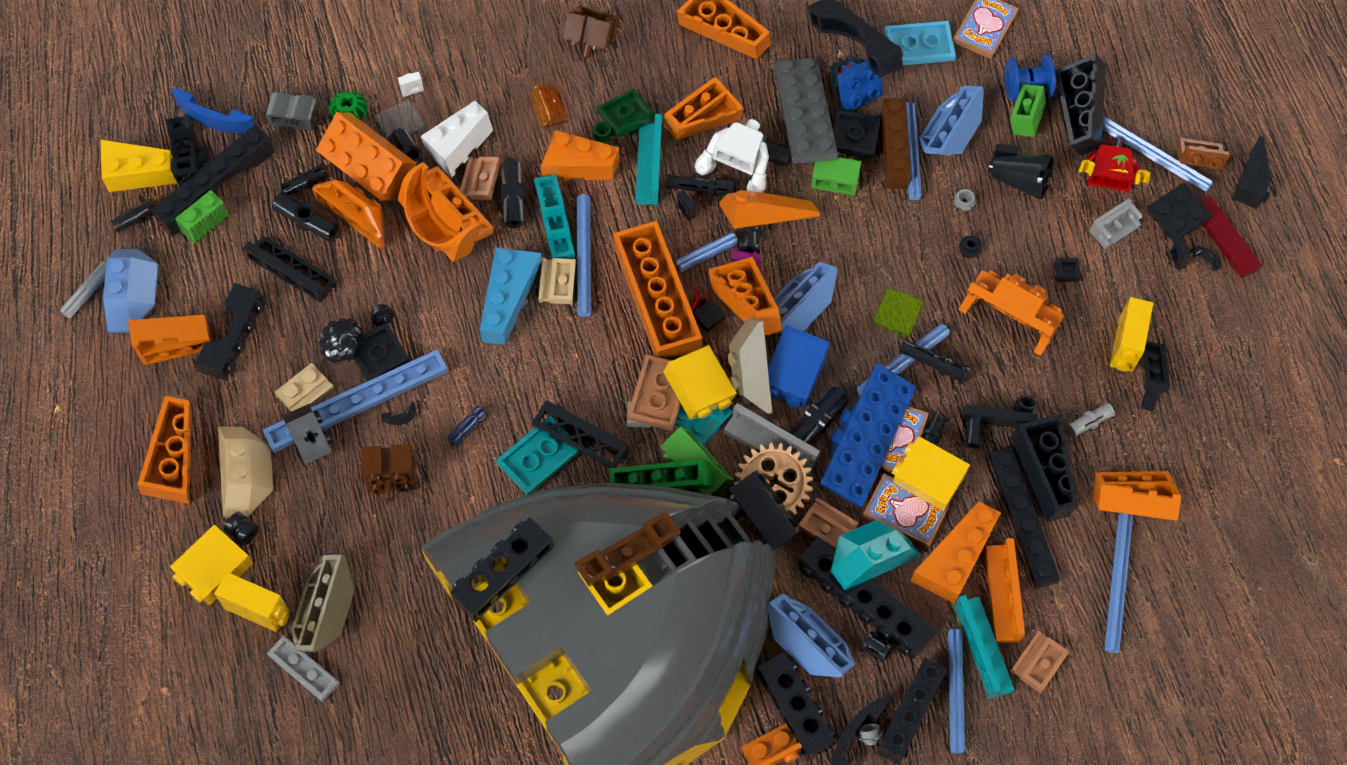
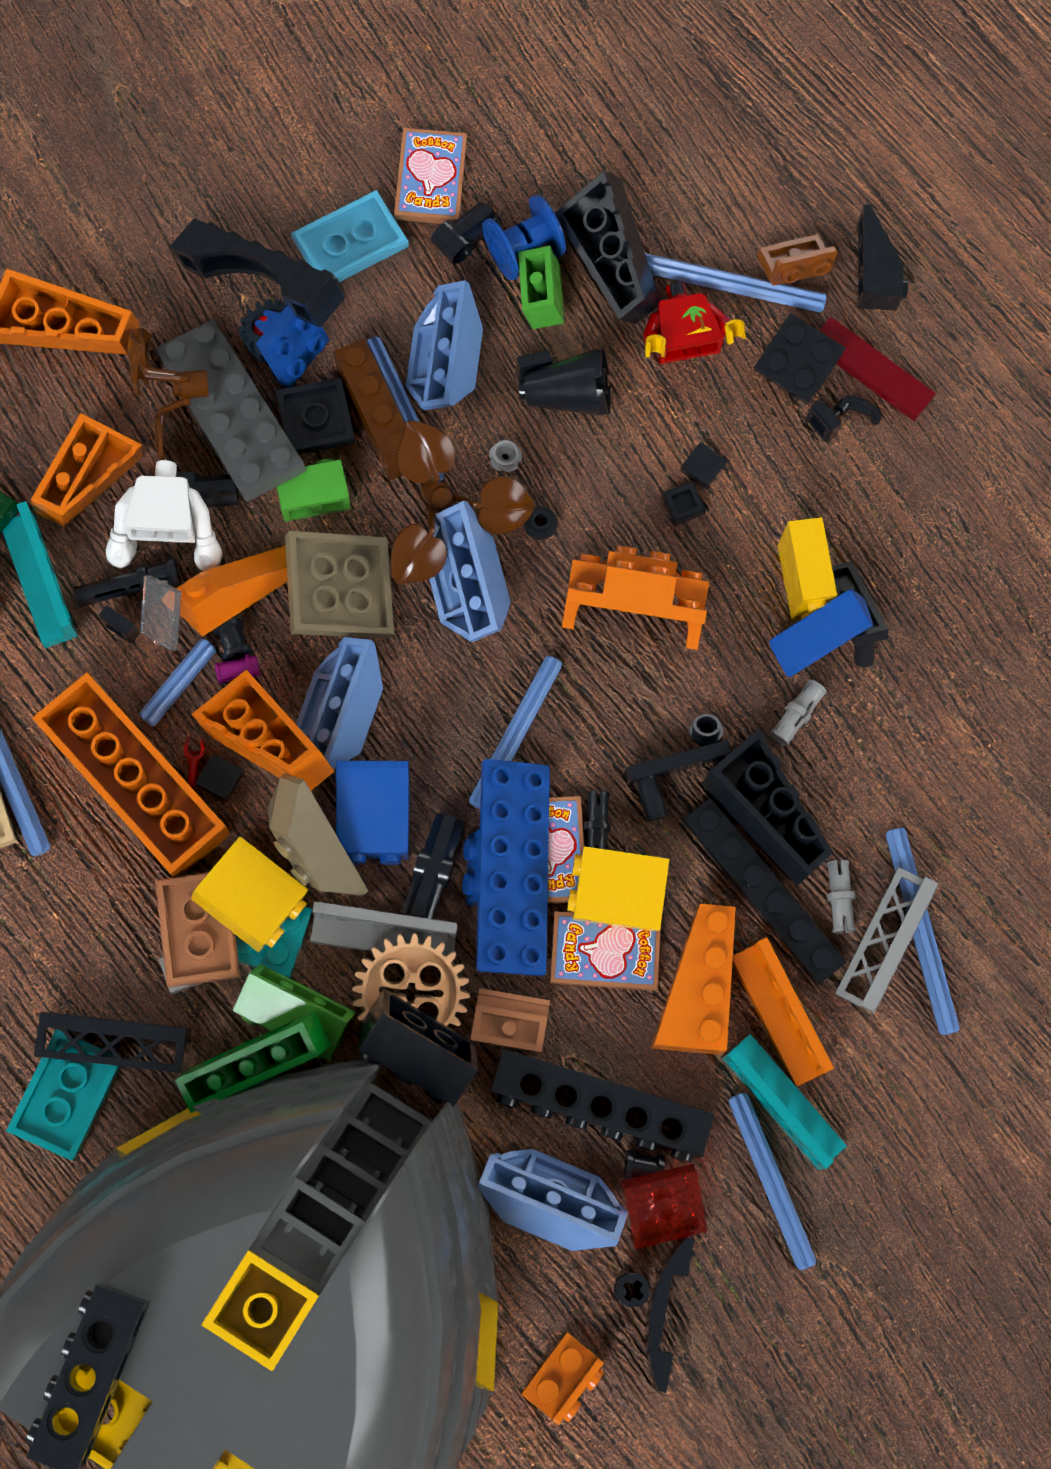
camera: 30 degrees left, 10 degrees up
reddish brown slope [574,511,681,586] -> none
black brick [756,652,836,761] -> none
teal wedge [830,520,921,590] -> none
light grey plate [858,723,883,745] -> none
clear neon green piece [873,288,923,337] -> none
black brick [876,657,947,765] -> none
black pin [898,339,970,385] -> none
nougat plate [1010,631,1070,693] -> none
light grey hinge [1089,199,1142,249] -> none
orange wedge [1093,471,1181,521] -> none
none -> reddish brown plant [128,328,209,461]
none -> clear piece [140,575,181,651]
none -> dark tan plate [285,531,394,639]
none -> reddish brown plant [391,420,535,584]
none -> medium blue wedge [429,501,511,642]
none -> black piece [431,202,498,265]
none -> black bush [614,1272,650,1308]
none -> clear red plate [622,1163,707,1249]
none -> black tile [680,442,727,490]
none -> blue slope [769,589,873,678]
none -> light grey pin [826,860,856,934]
none -> light grey fence [835,867,938,1014]

